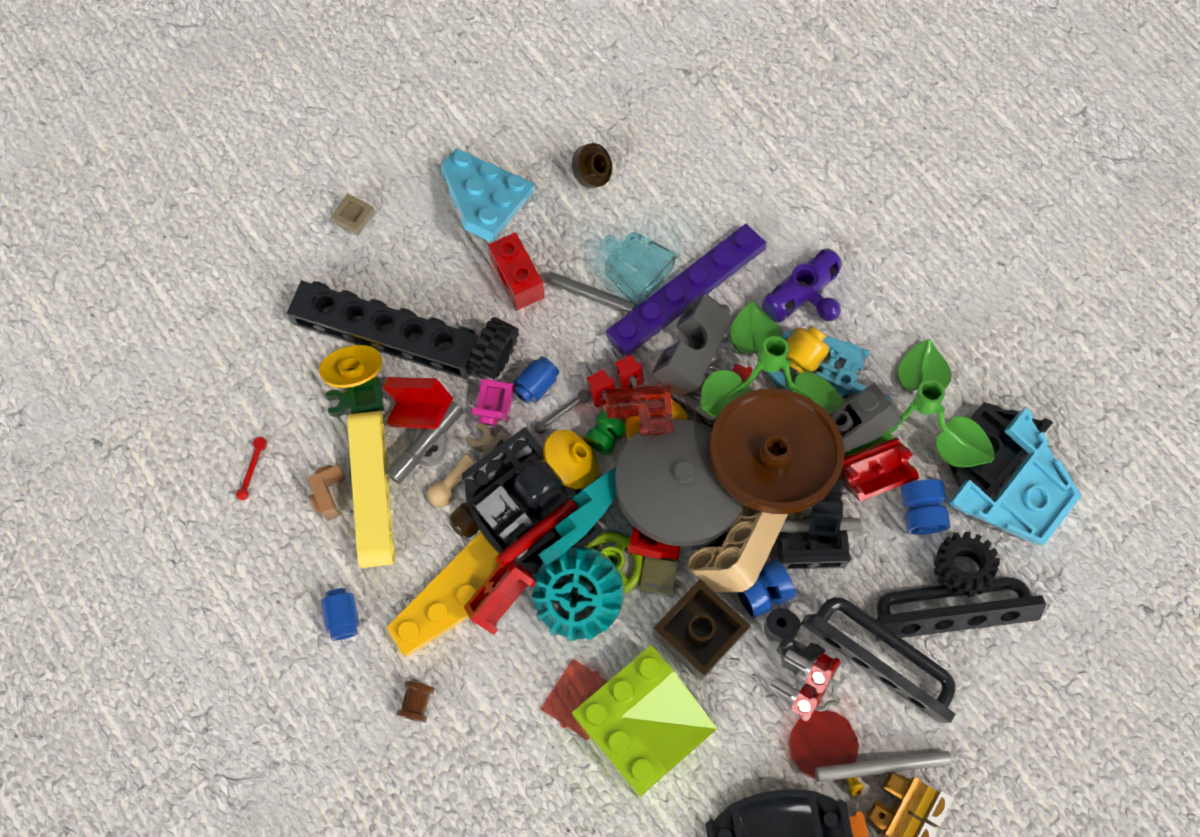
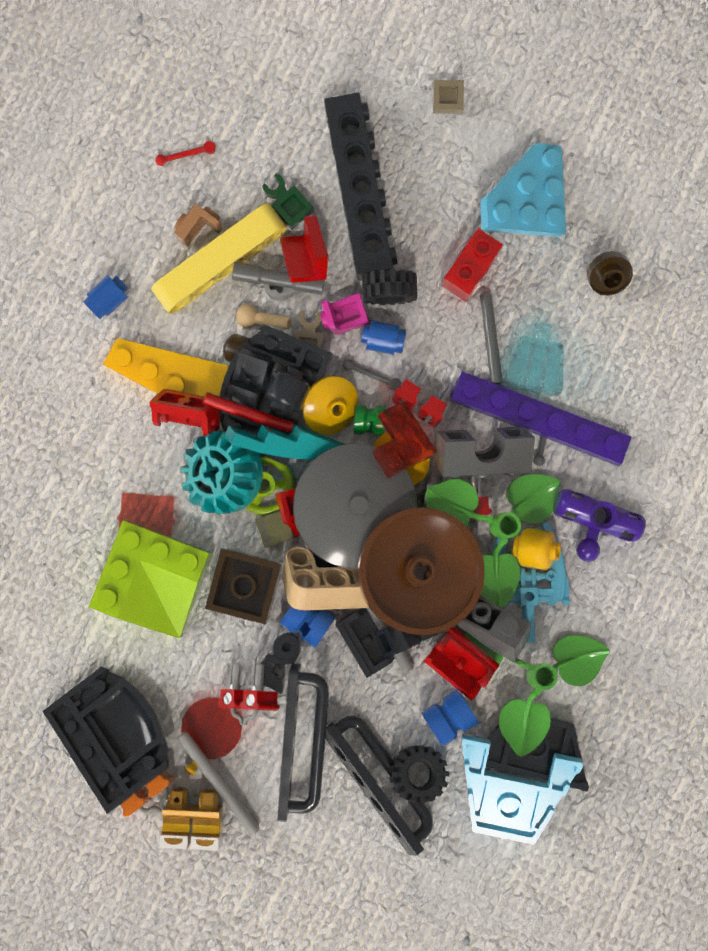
camera: 70 degrees right, 15 degrees up
yellow dish [319,345,383,388] -> none
reddish brown bush [396,681,435,723] -> none

